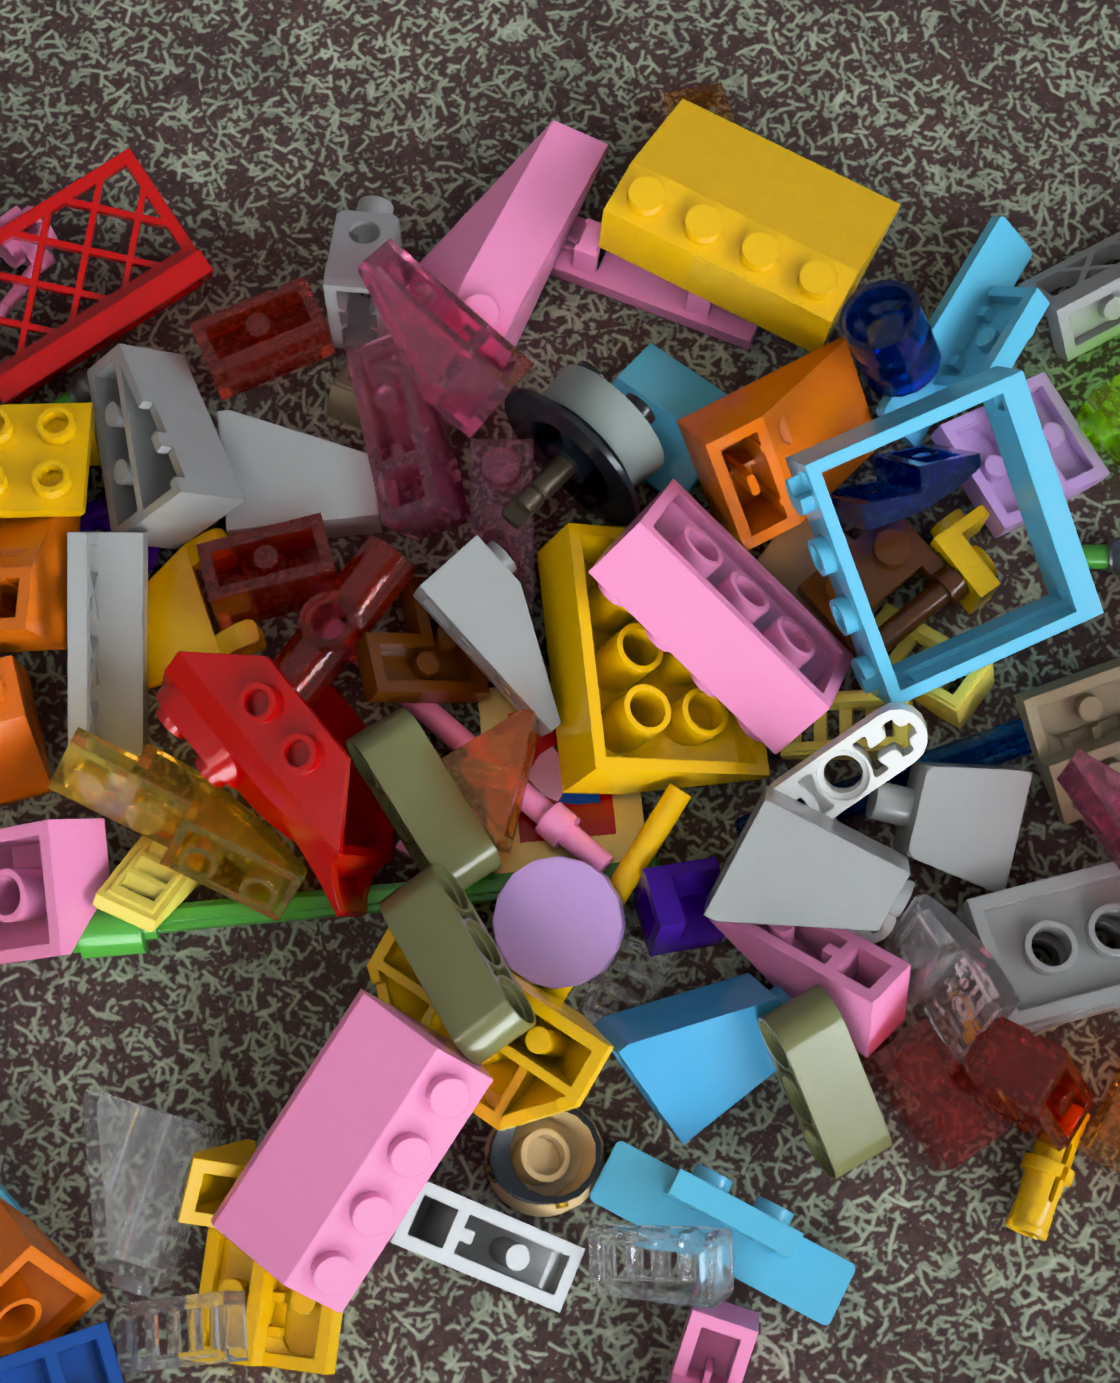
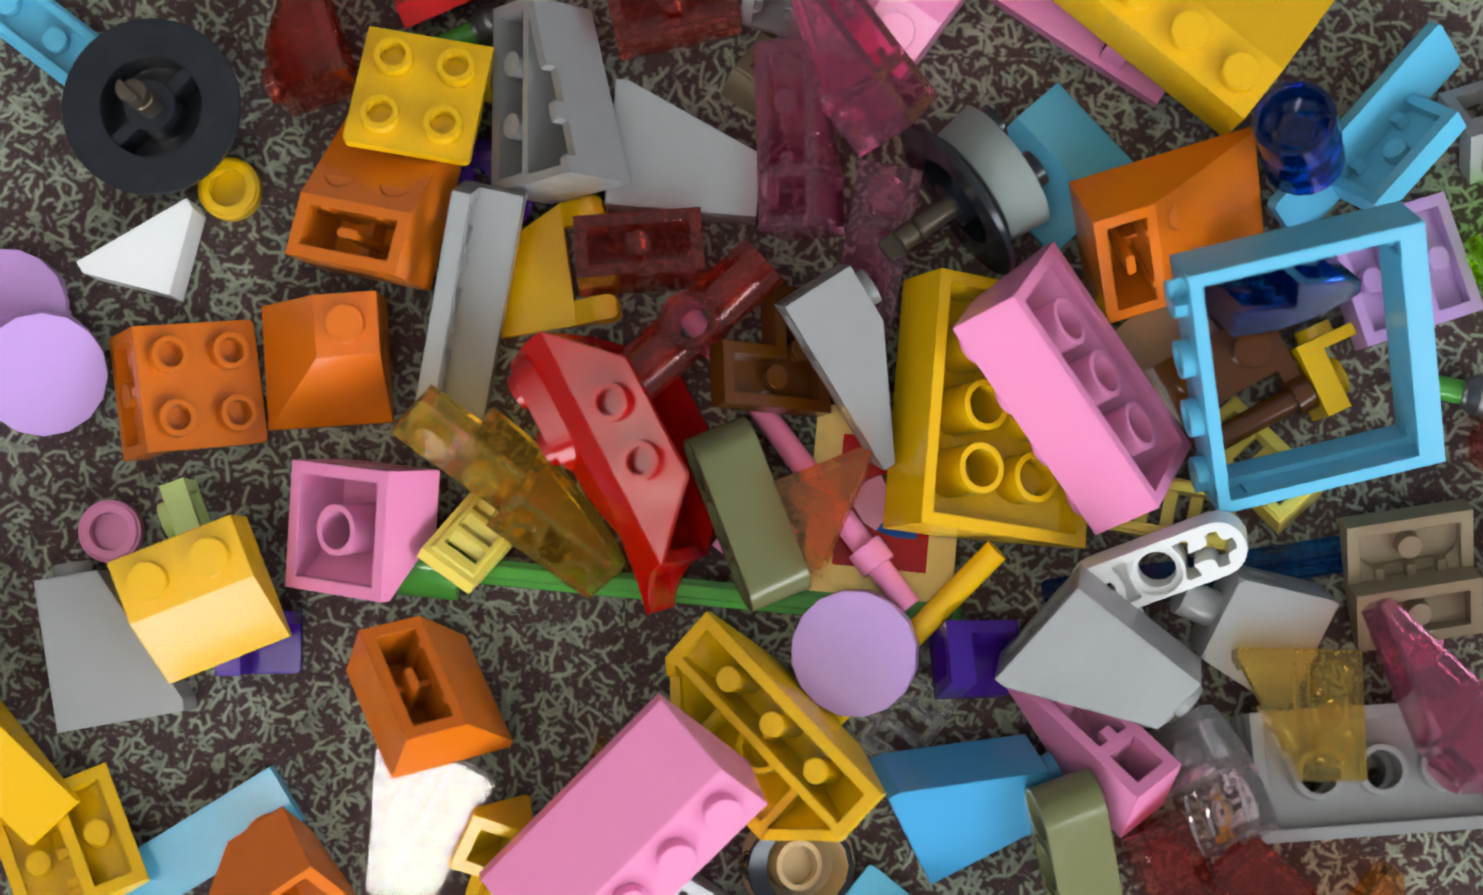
camera: 10 degrees right, 10 degrees up
olive beam [380,862,536,1065] -> none
none -> orange slope [346,616,513,780]
none -> clear yellow wing [1231,647,1367,783]

